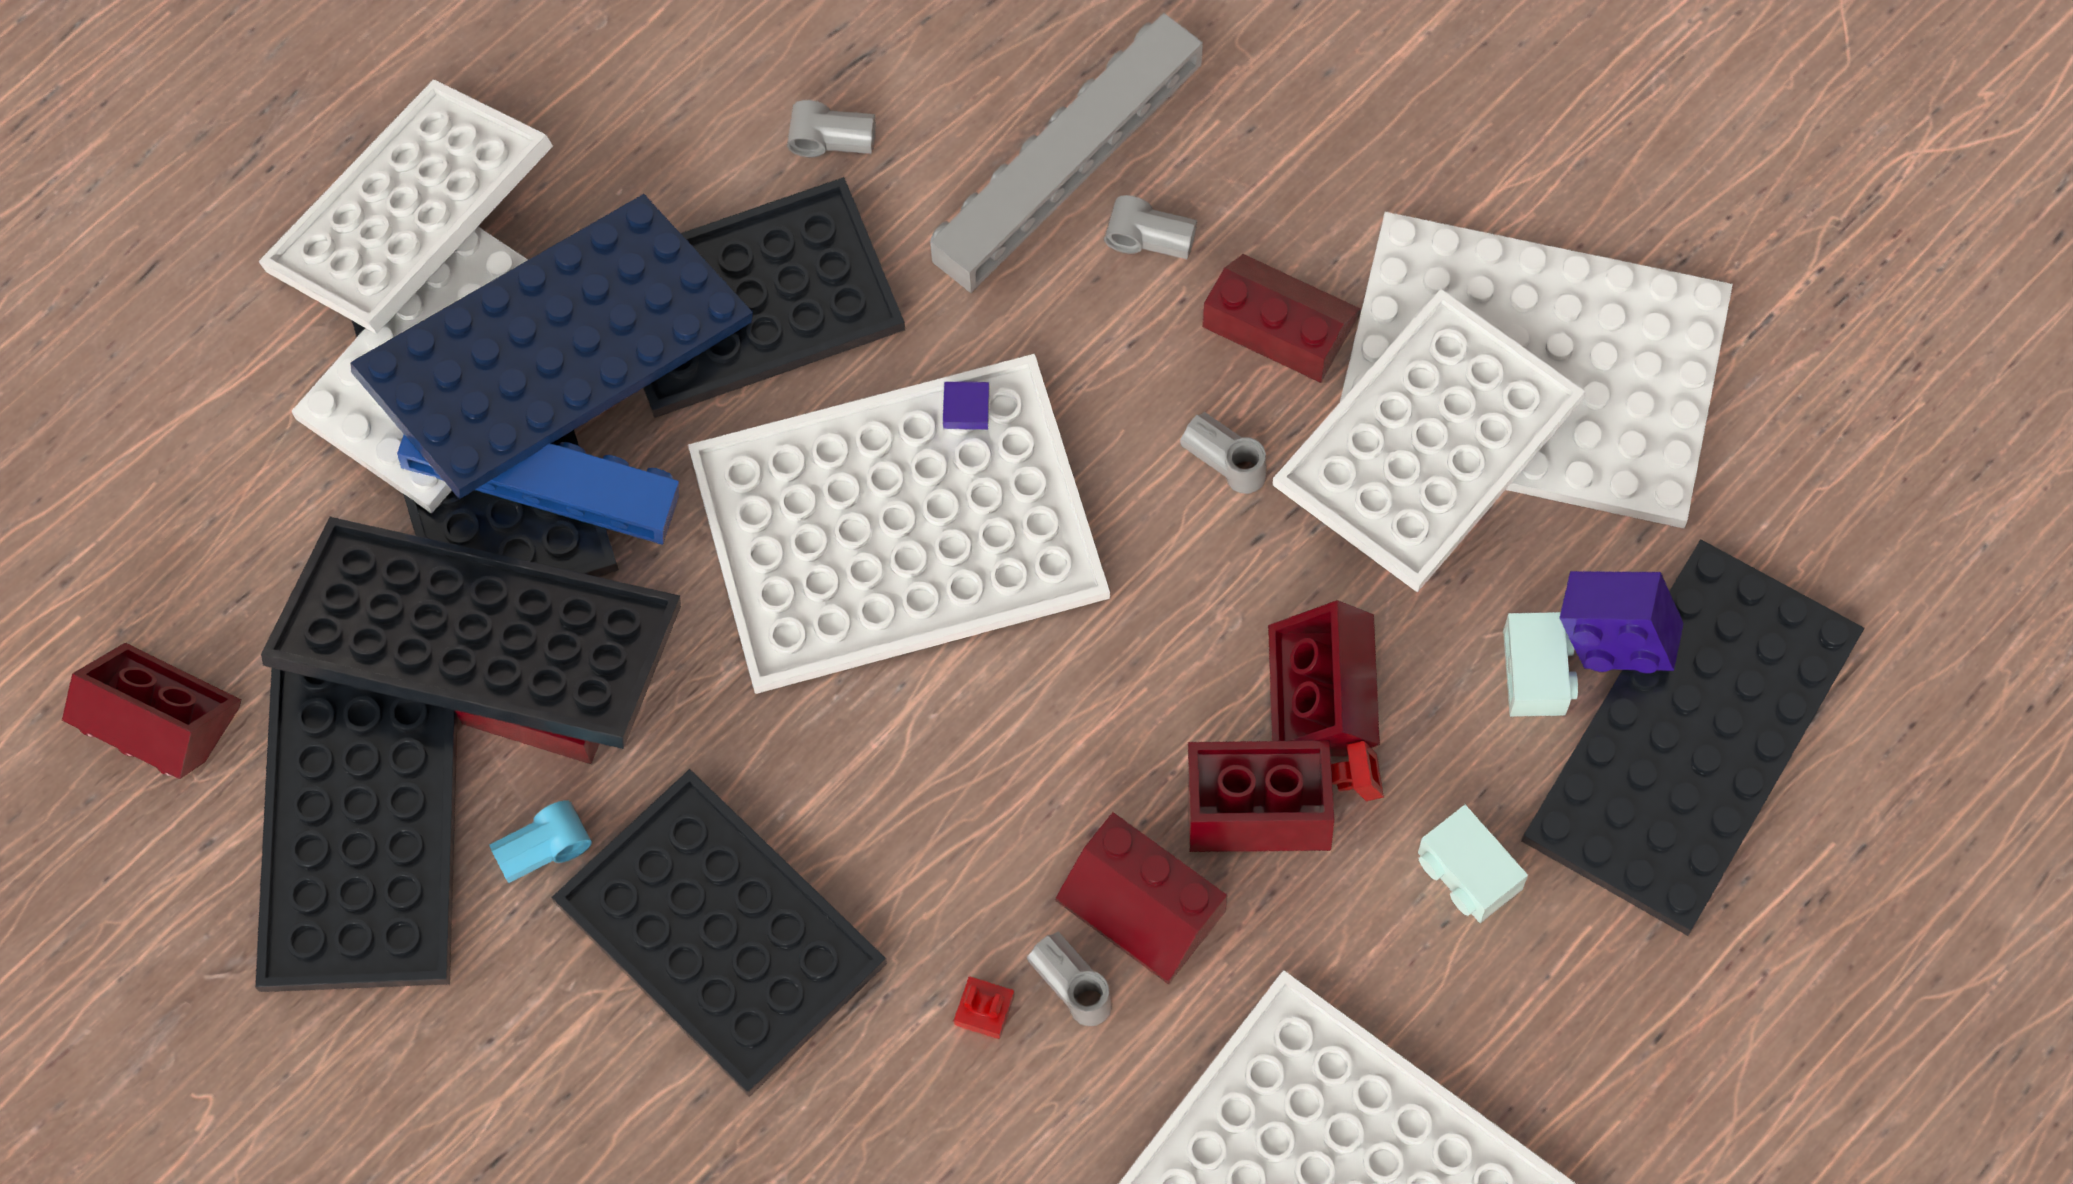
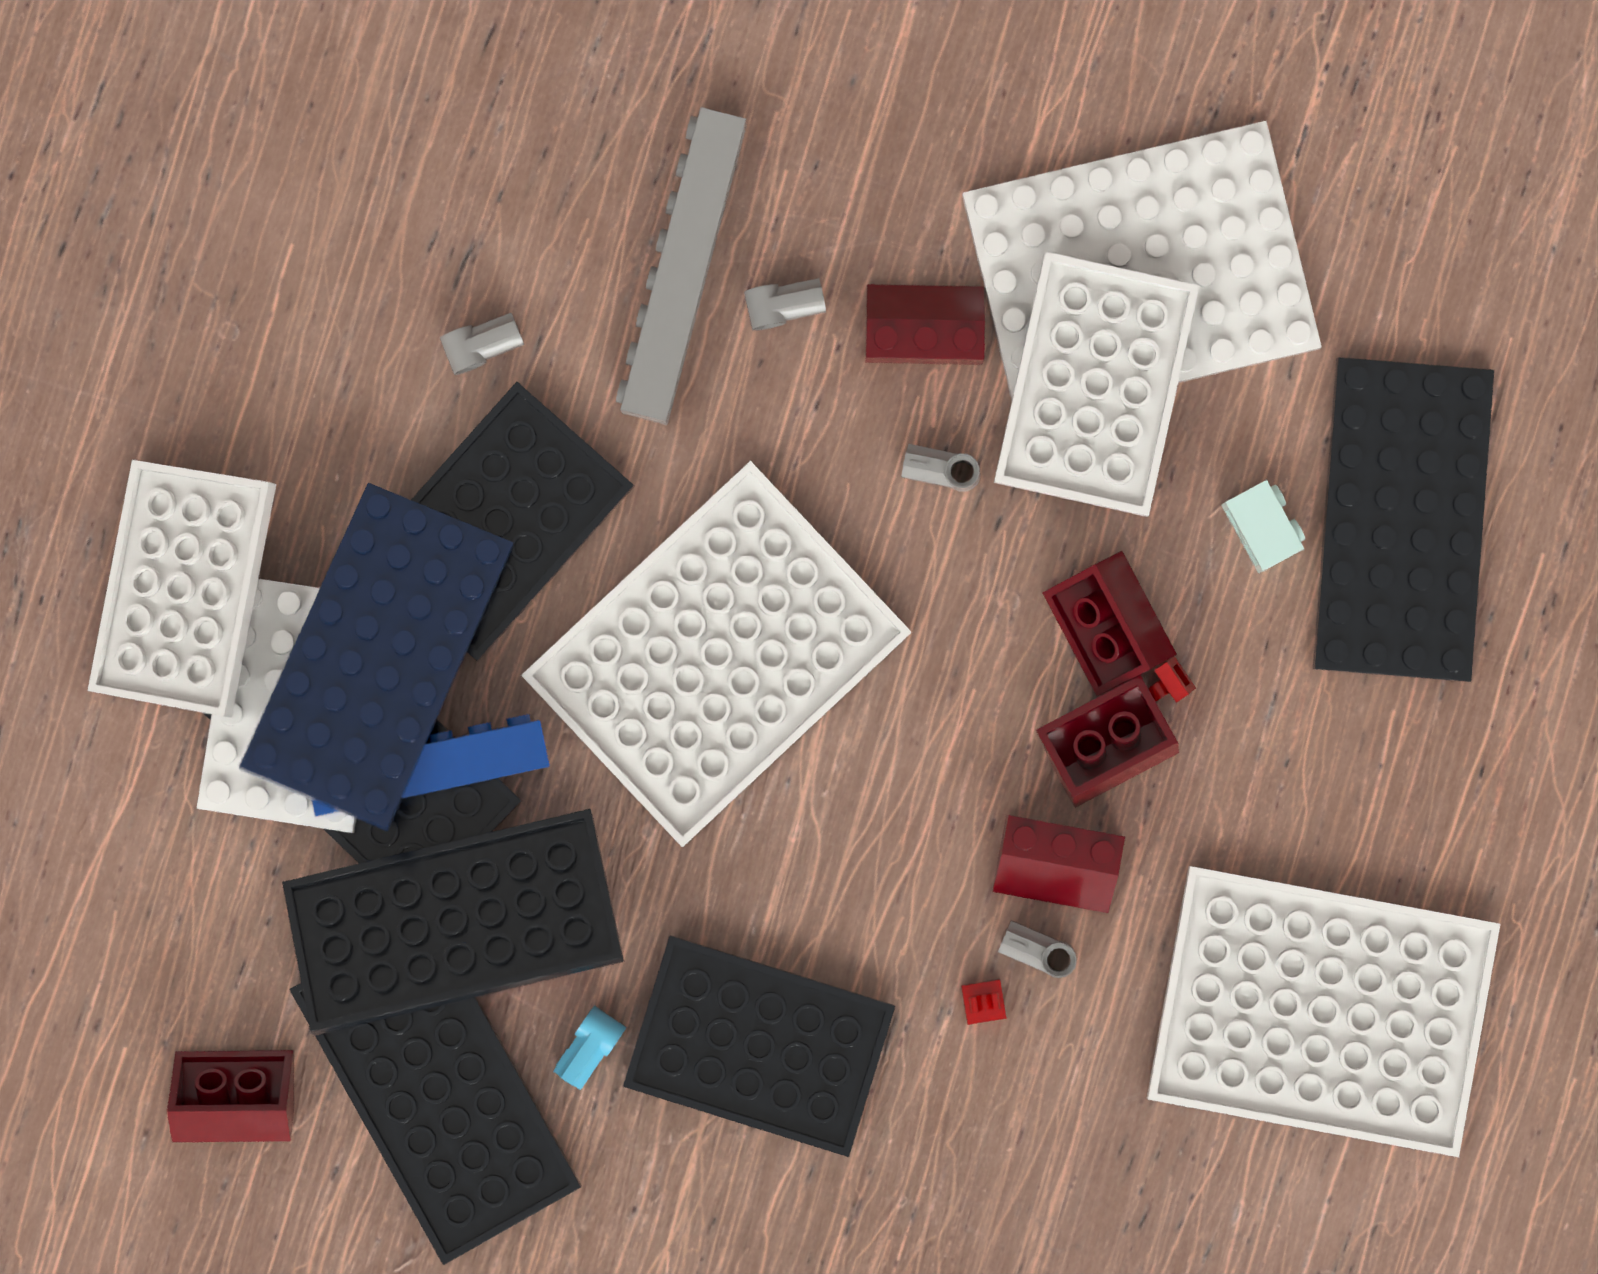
camera: 30 degrees left, 20 degrees up
dark purple tile [943,382,990,430] -> none
light aqua brick [1418,805,1528,923] -> none
dark purple brick [1559,571,1684,673] -> none

